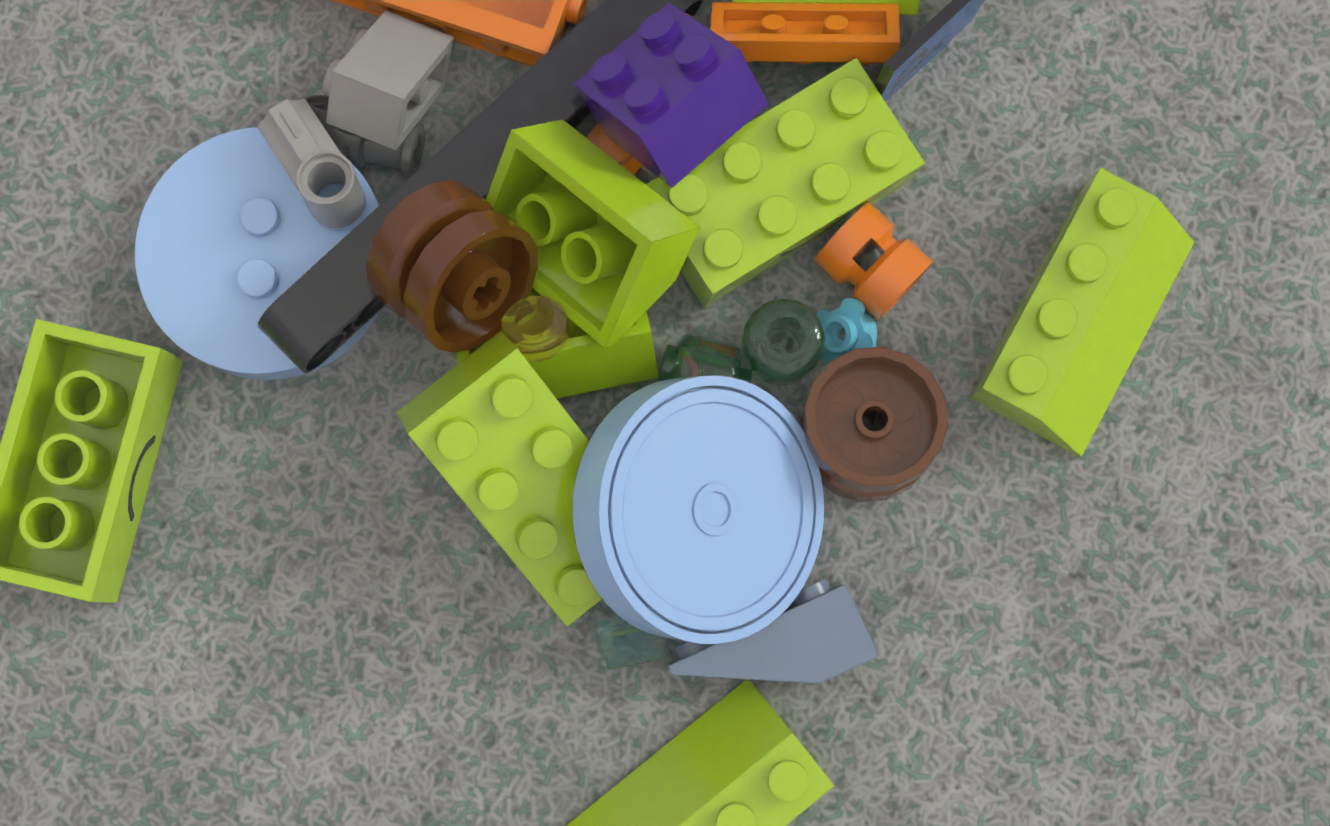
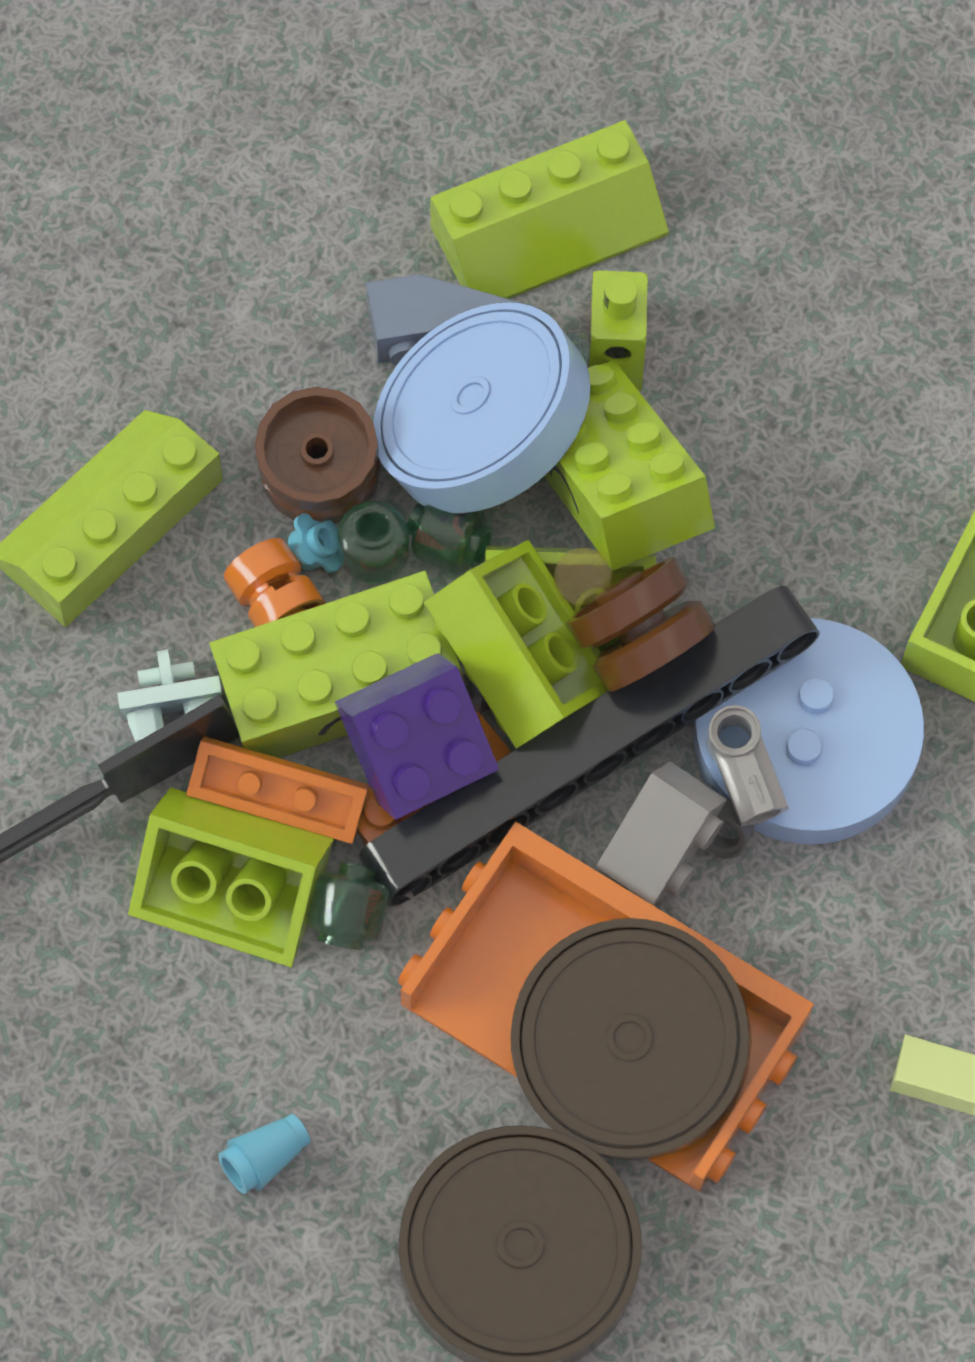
camera: 170 degrees left, 15 degrees down
none -> light aqua hips [117,649,223,743]
none -> lime torso [588,270,648,391]

